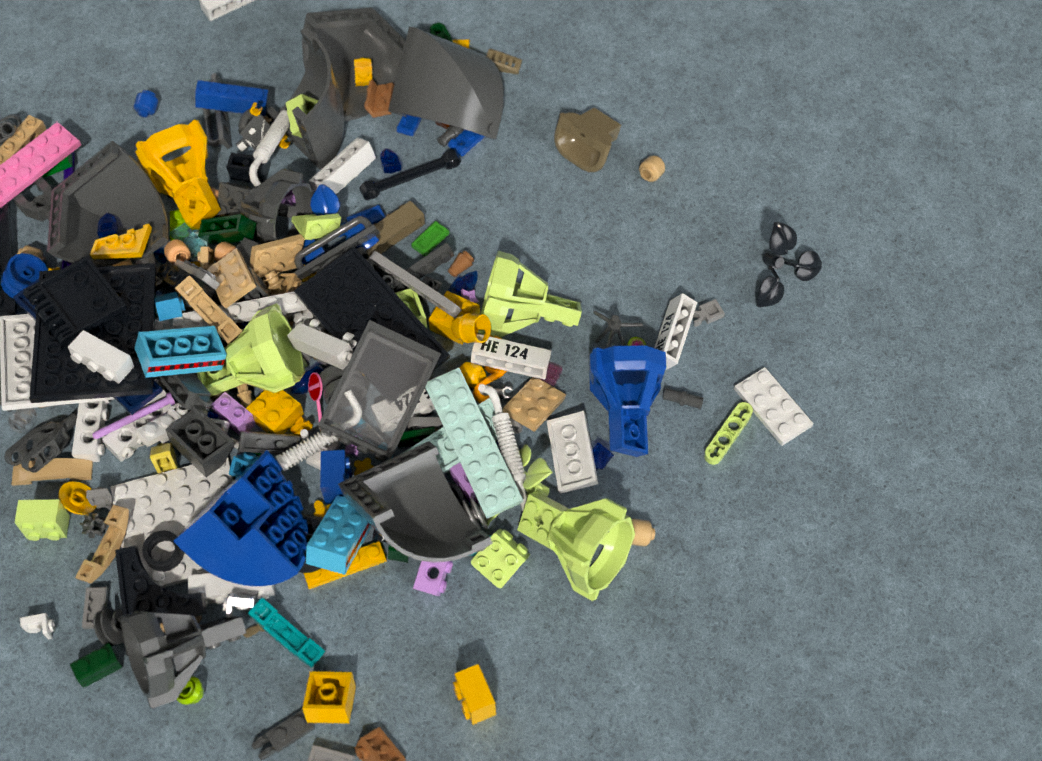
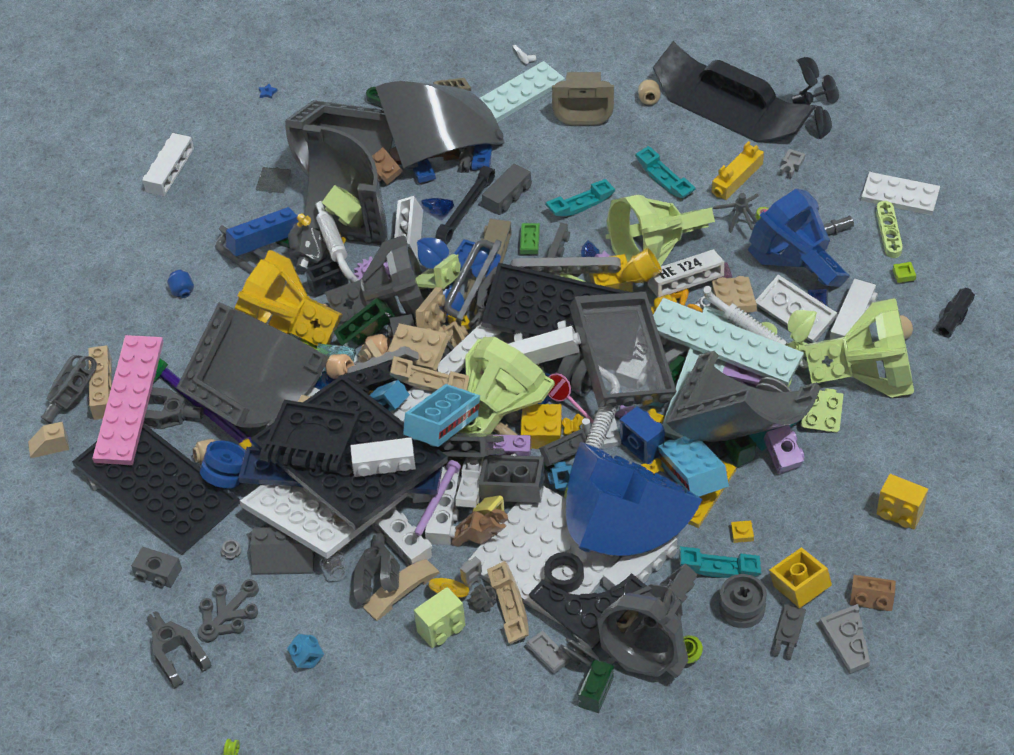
camera: 35 degrees left, 10 degrees down
white bracket [20,613,55,639] -> none
yellow wing [90,224,152,259] -> none
clear blue plate [97,213,118,239] -> none
white bracket [223,593,256,618] -> none
medium nougat cone [448,251,474,278] -> none
white brick [654,293,697,370] -> none
none -> clear smoke piece [256,167,291,193]
none -> medium nougat plate [451,509,508,547]
none -> light aqua plate [480,61,565,122]
none -> dark grey brick [482,164,532,215]
none -> white bar [513,45,536,64]
none -> teal slope [545,179,615,216]
none -> teal slope [635,146,696,199]
none -> black piece [653,41,816,143]
none -> yellow brick [712,141,764,200]
none -> dark grey wheel [719,574,767,628]
none -> yellow plate [731,520,754,543]
none -> white brick [830,279,878,340]
none -> lime plate [892,262,916,283]
none -> black piece [936,287,975,337]

